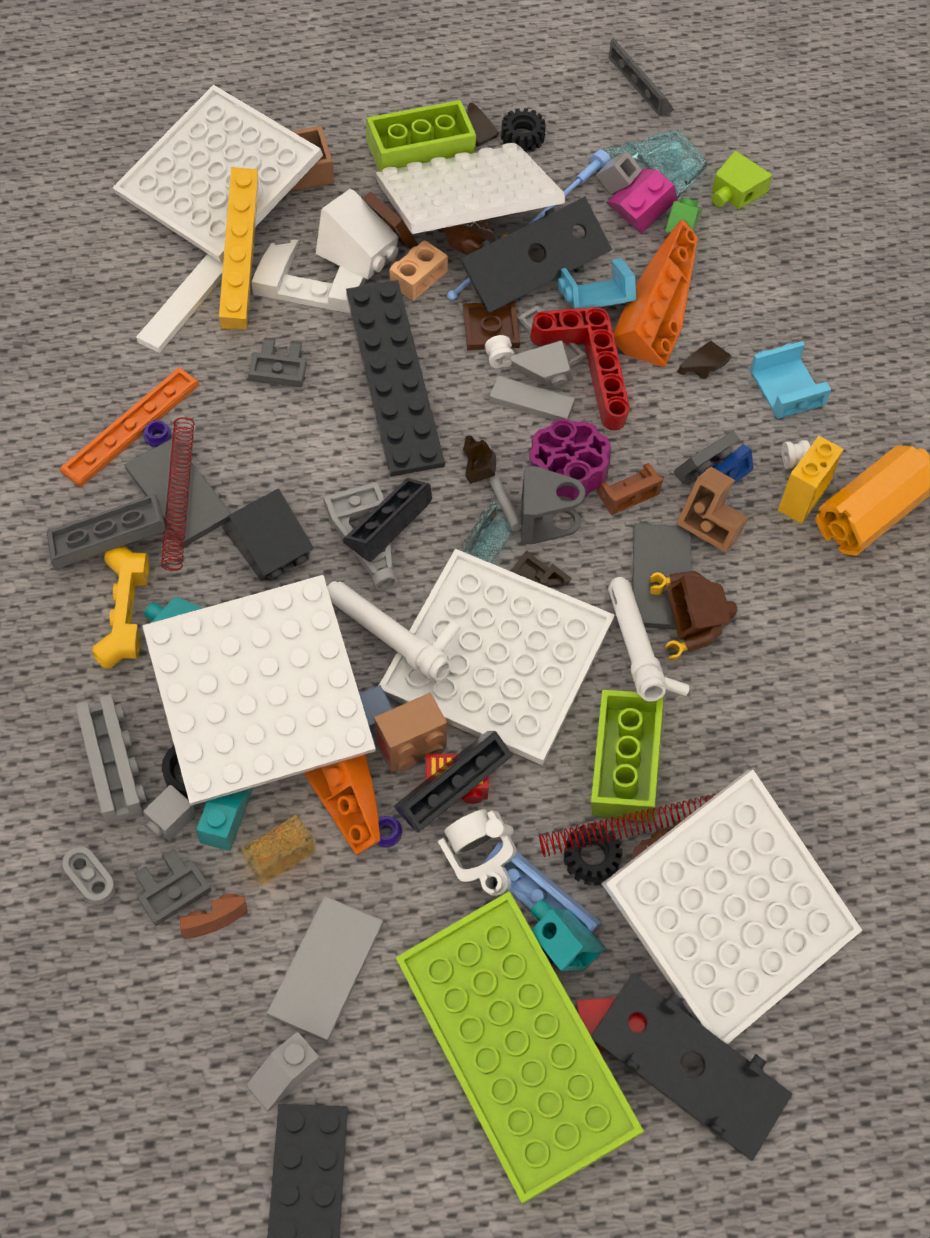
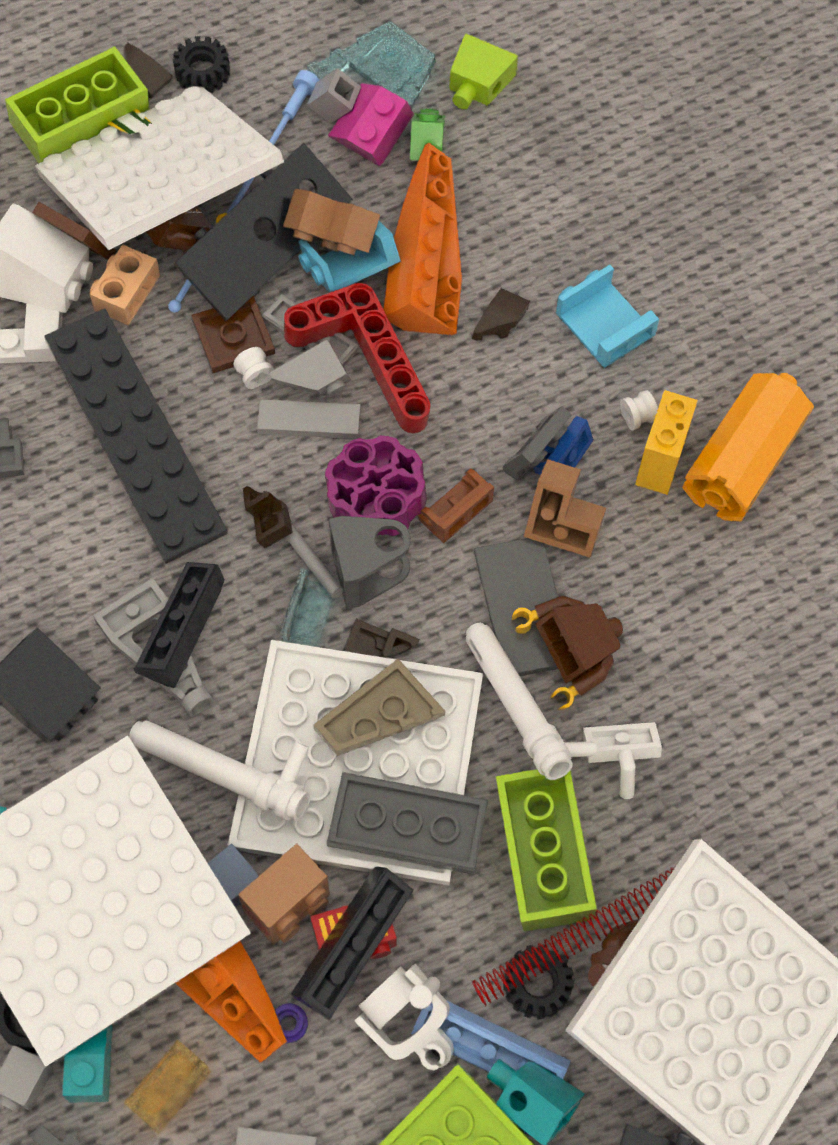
camera: 15 degrees left, 5 degrees up
none -> sticker [107,109,152,135]
none -> medium nougat brick [283,189,380,256]
none -> dark tan wing [313,659,445,756]
none -> dark grey tile [327,772,488,875]
none -> white plate [583,722,662,799]

